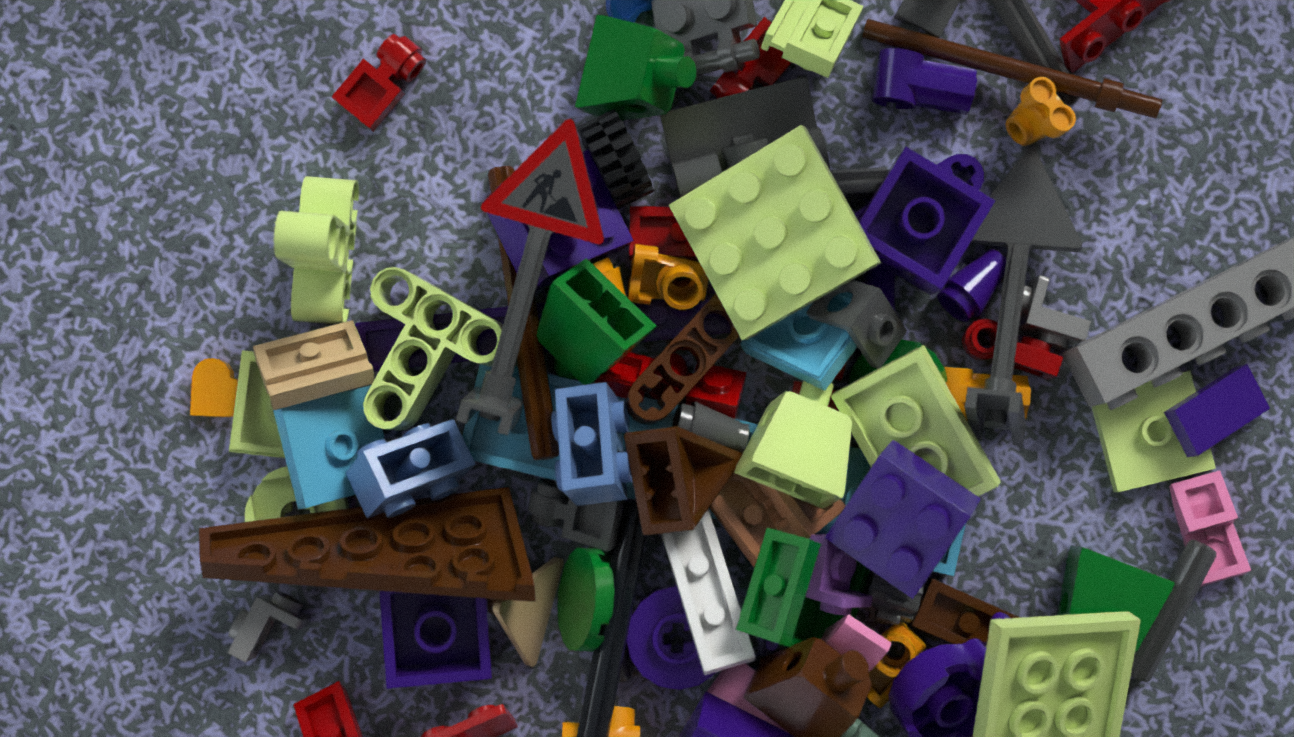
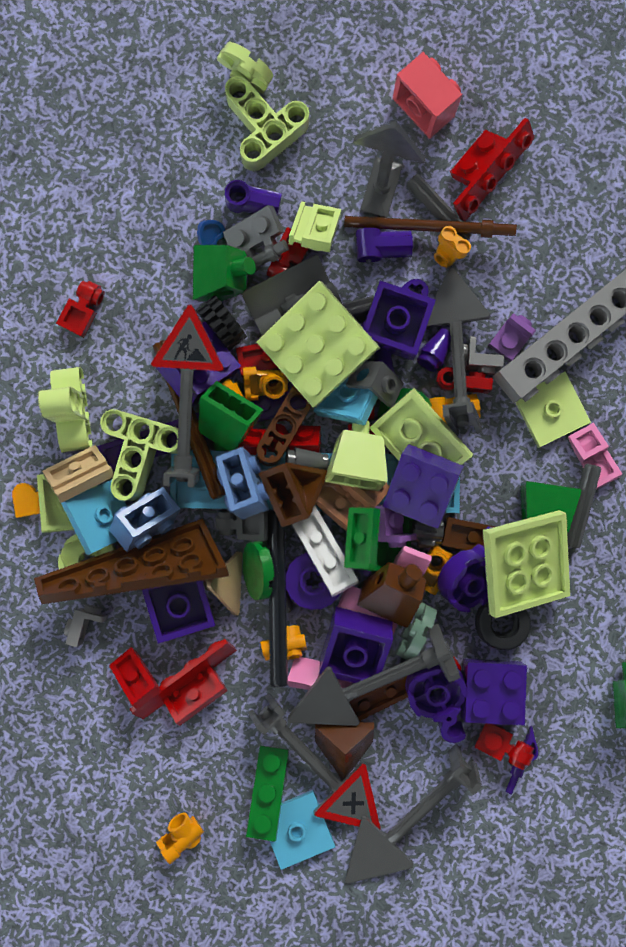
camera: 15 degrees left, 0 degrees up
dark purple tile [1164,364,1270,457] -> none
none -> medium lavender bracket [488,314,536,362]

